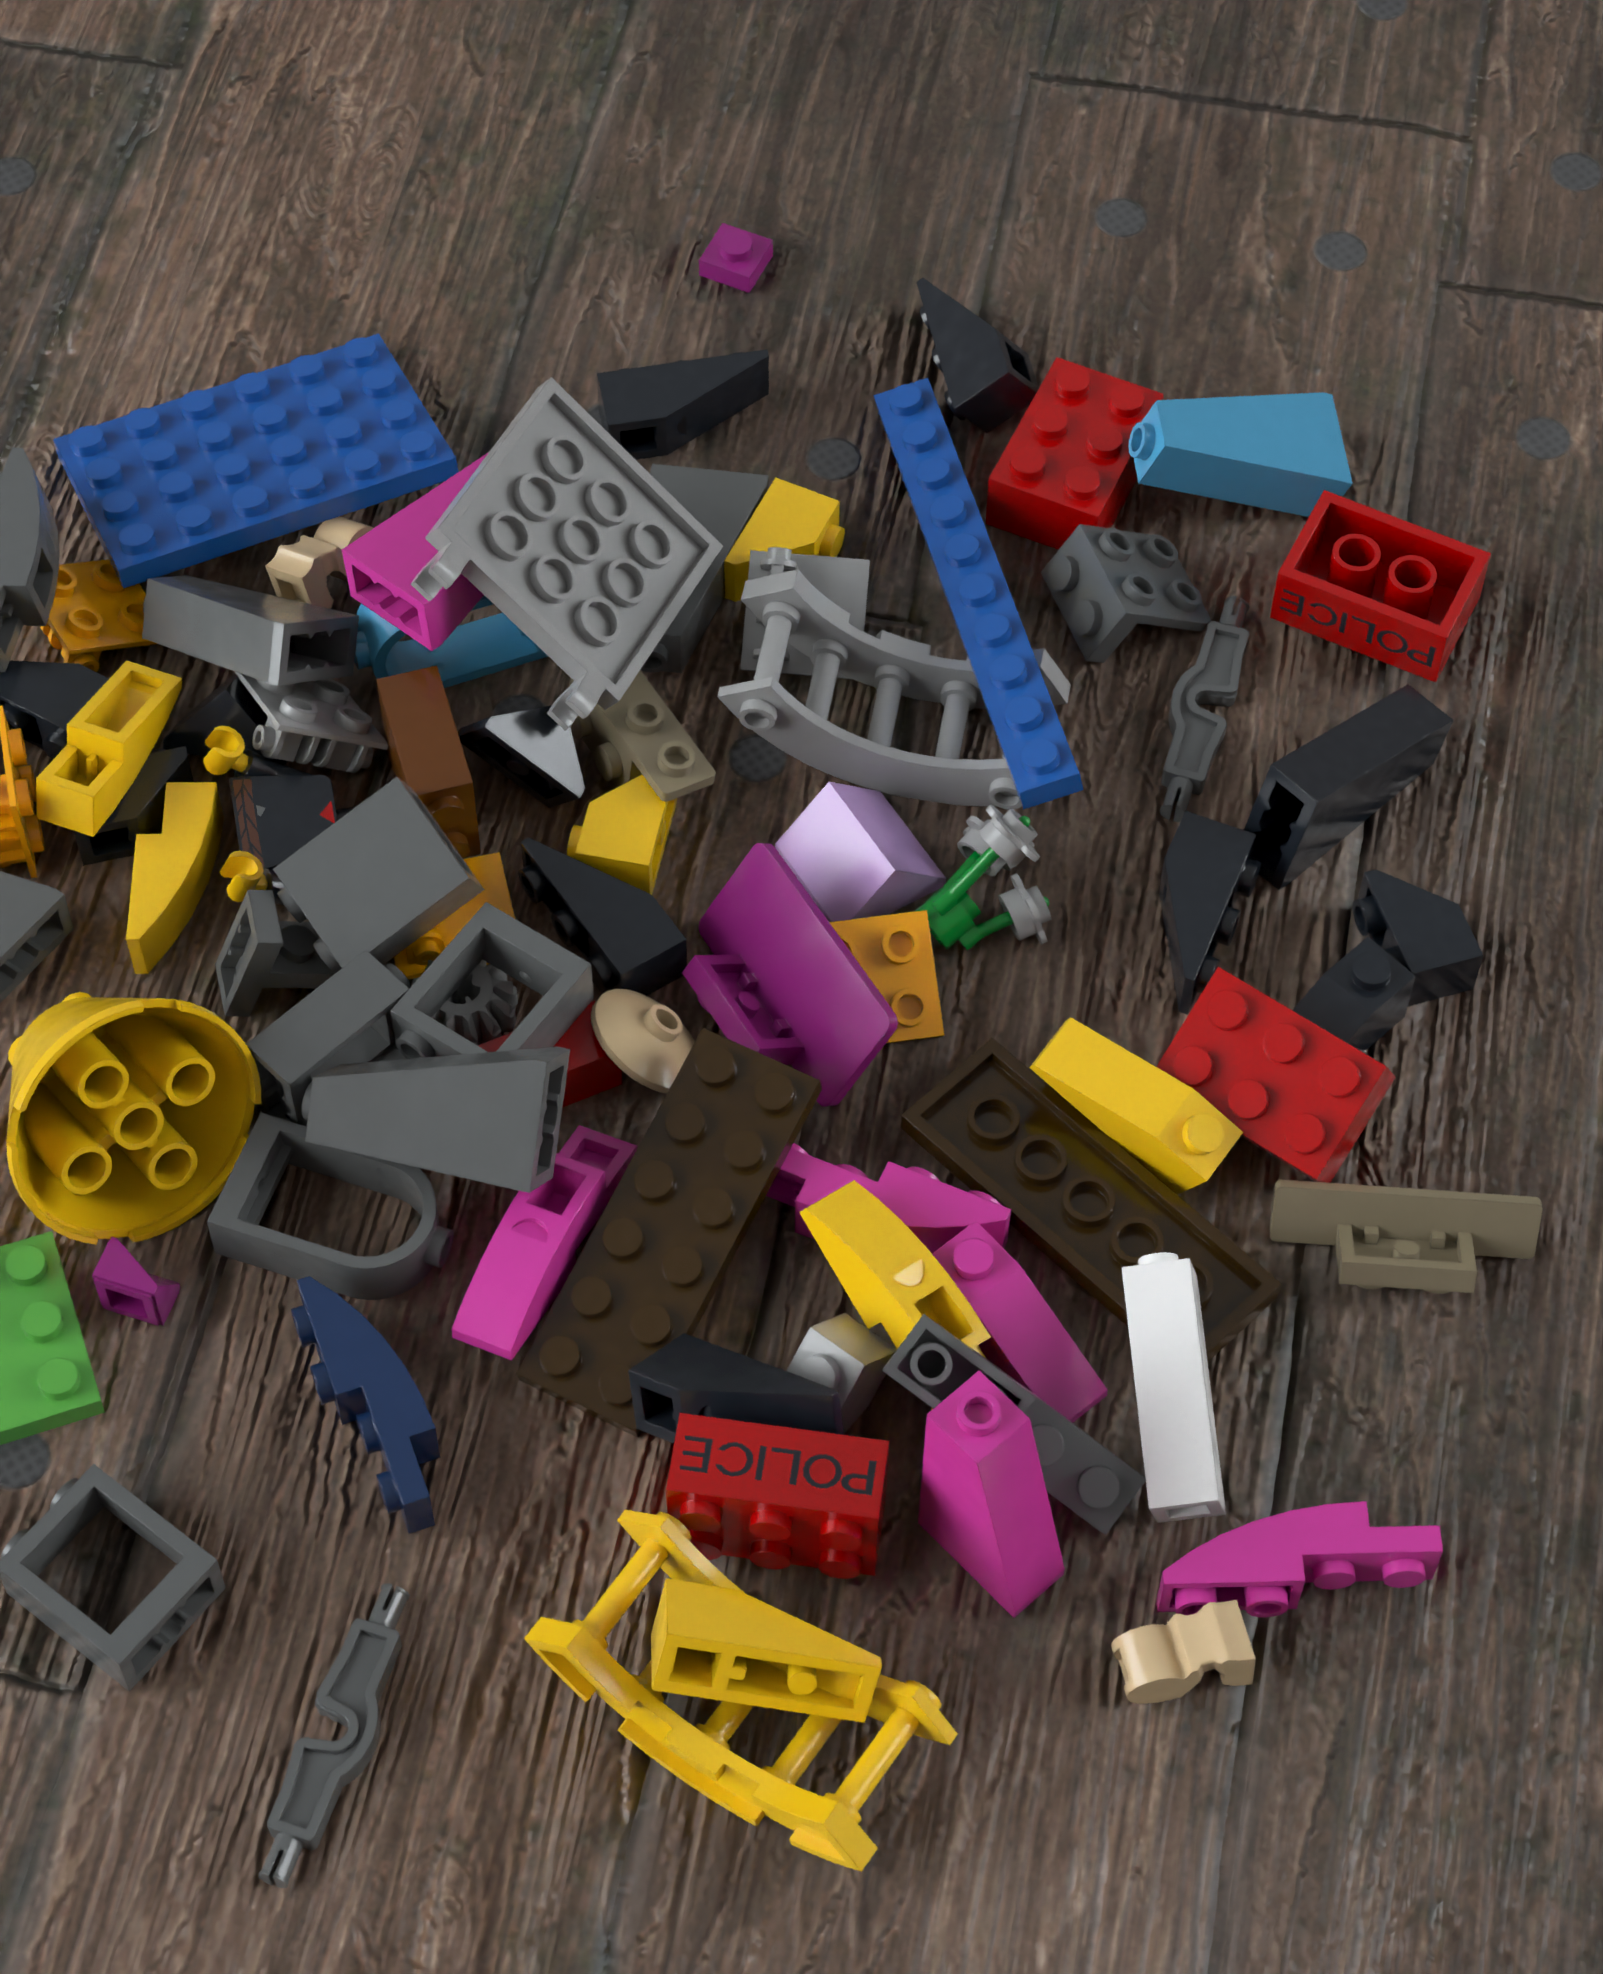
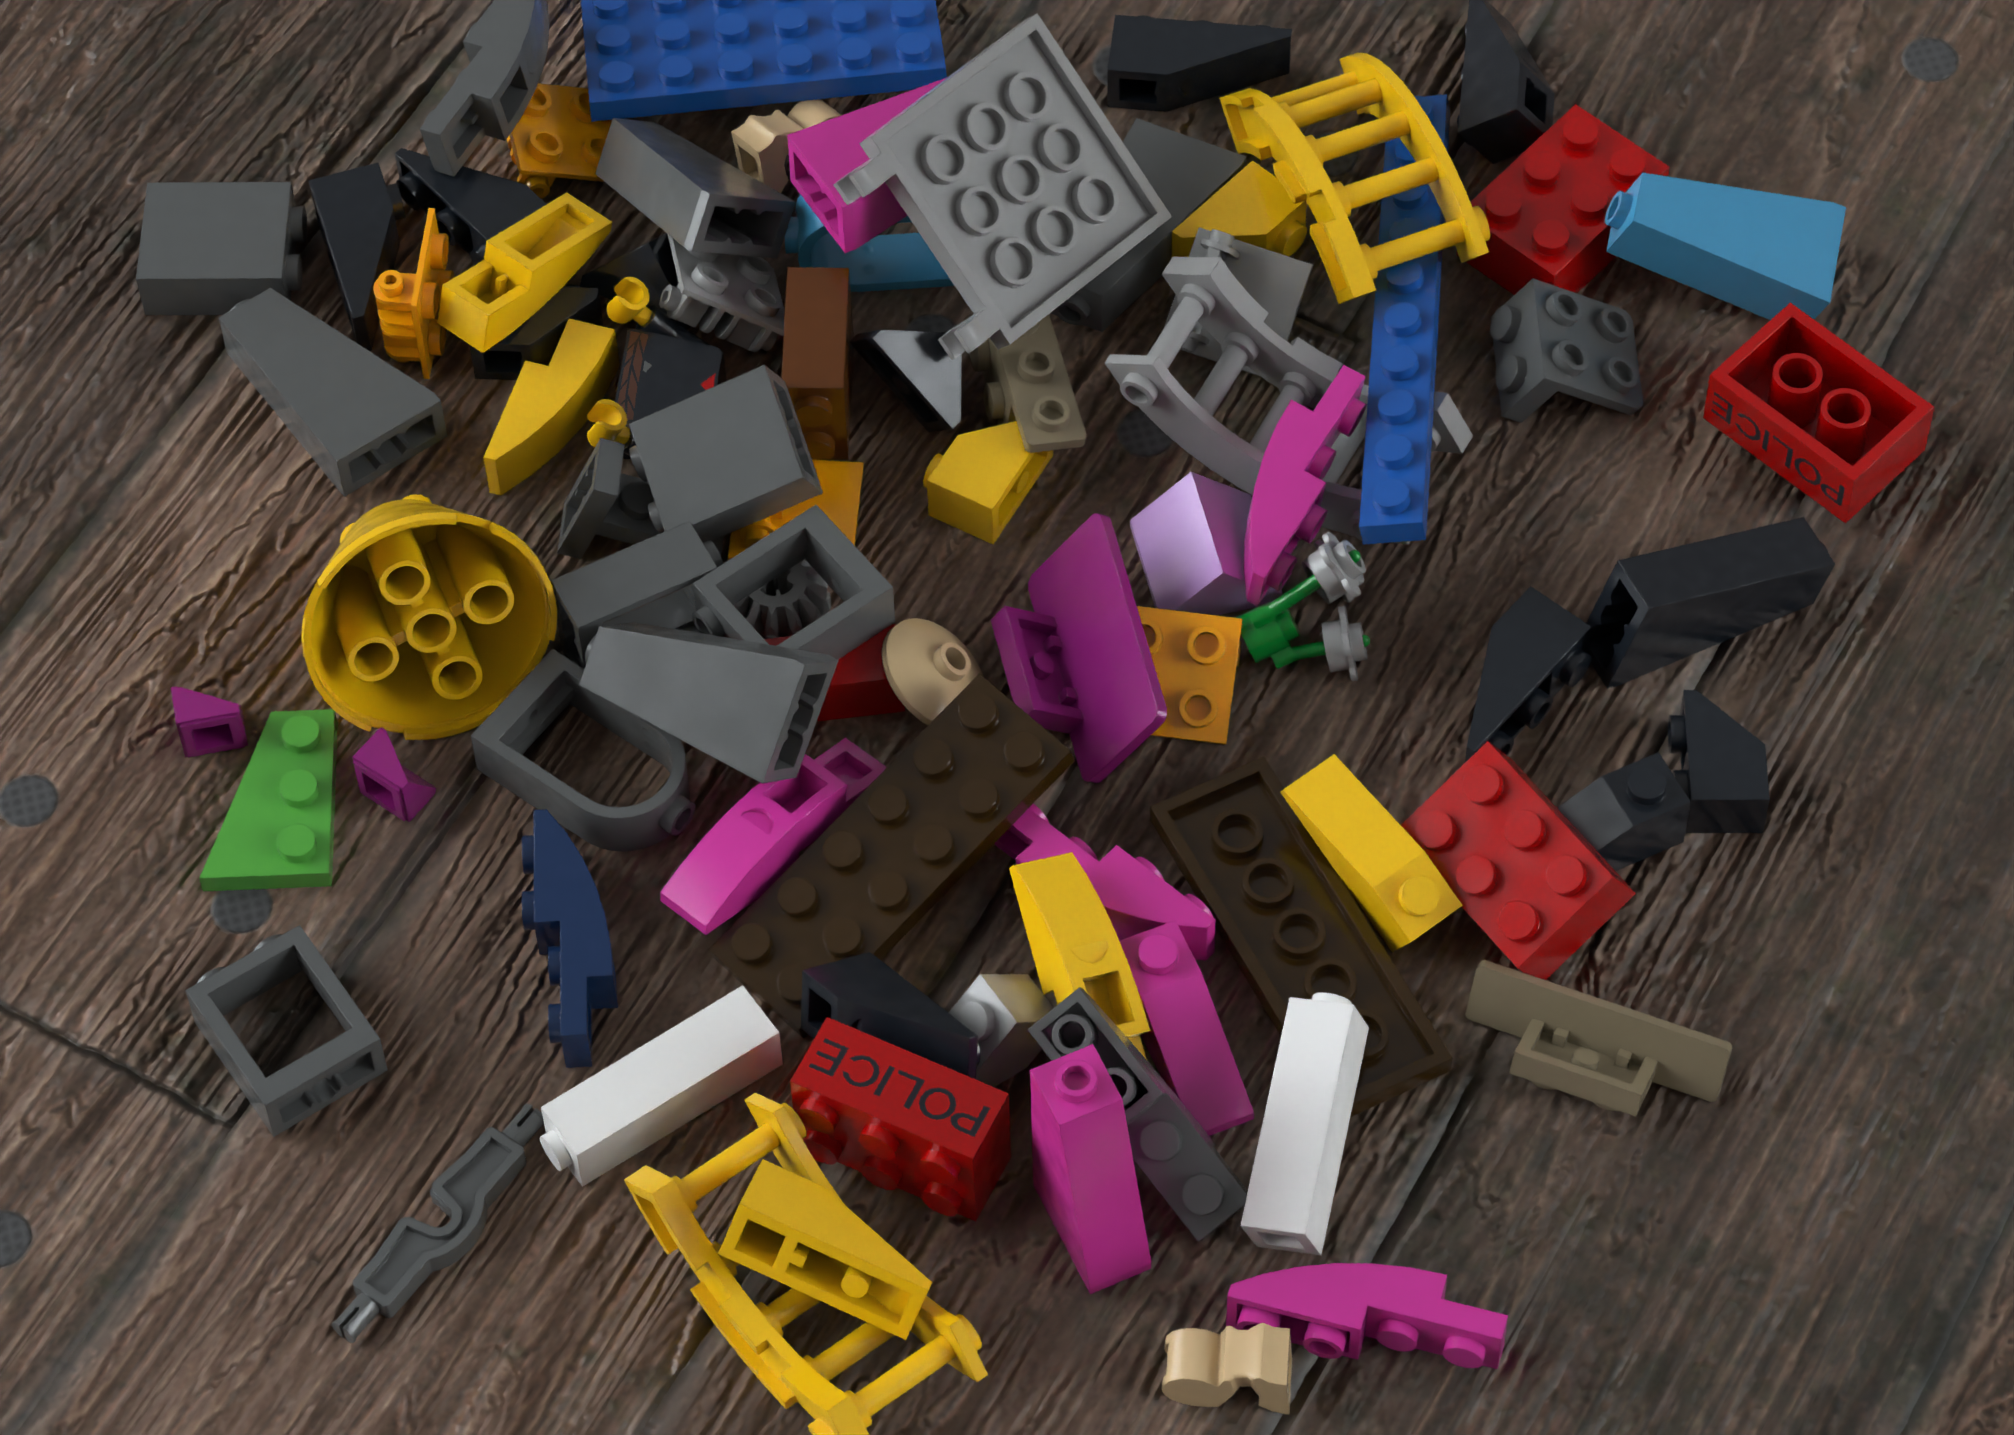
camera: 20 degrees right, 0 degrees up
black slope [518,838,687,996] -> none
dark grey piece [1160,596,1250,822] -> none
none -> white brick [540,985,783,1187]
none -> yellow fence [1219,53,1490,304]
none -> dark pink slope [1244,365,1367,607]

